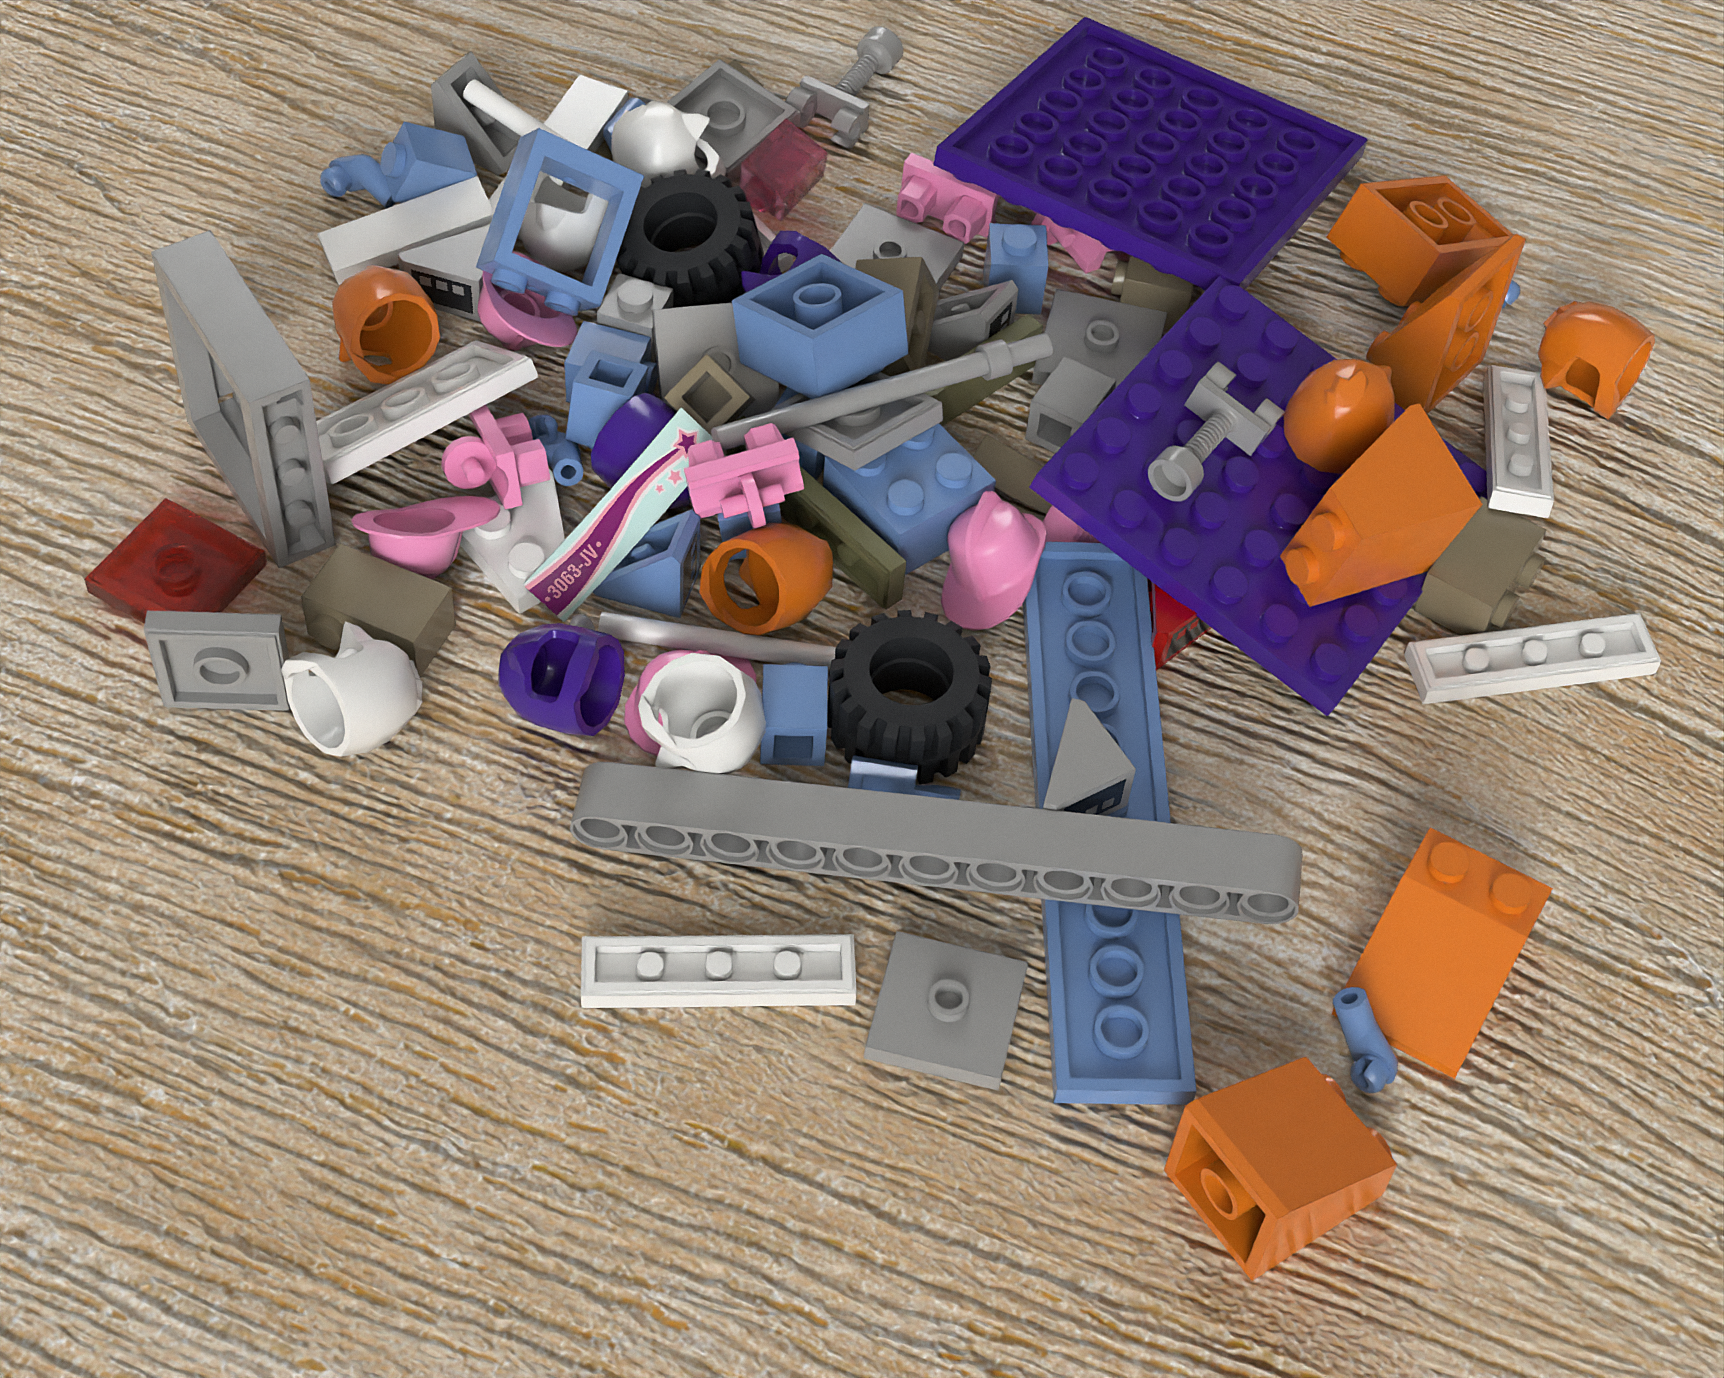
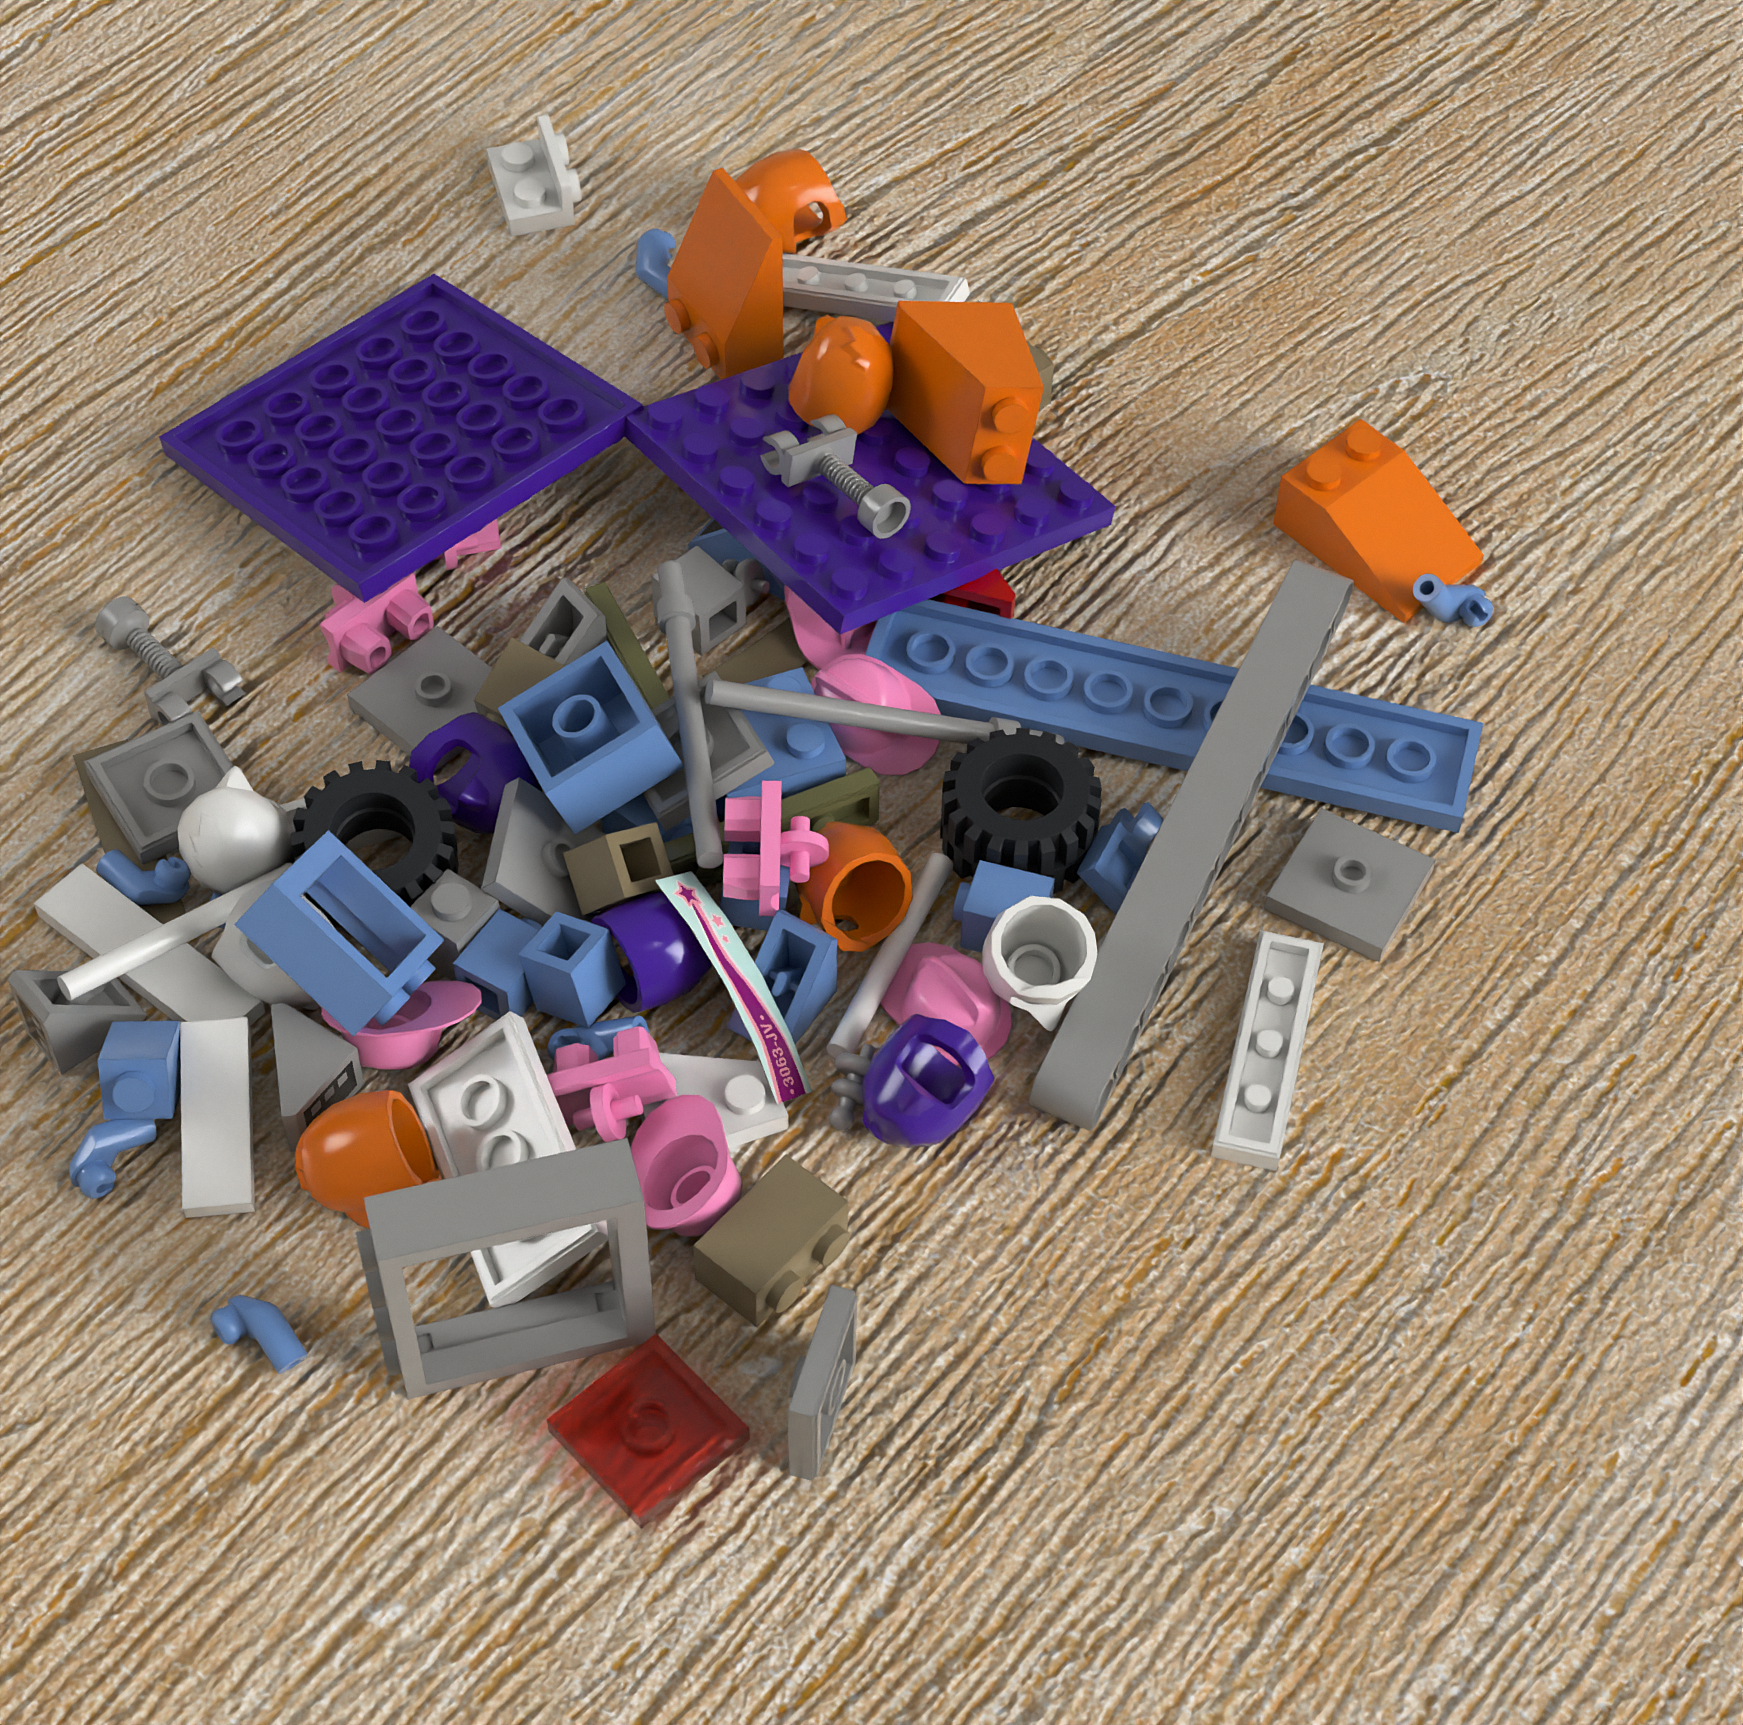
camera: 70 degrees left, 0 degrees up
white piece [281,621,423,757] -> none
clear pink brick [739,118,828,221] -> none
medium blue brick [983,223,1048,314] -> none
light grey plate [1032,289,1167,388] -> none
light grey slope [1043,698,1136,816] -> none
dark tan brick [1111,256,1195,329] -> none
orange slope [1164,1056,1398,1281] -> none
orange slope [1326,175,1513,307] -> none
white tile [1404,613,1662,704] -> none
none -> white bracket [486,115,581,237]
none -> light grey bar [705,679,1064,745]

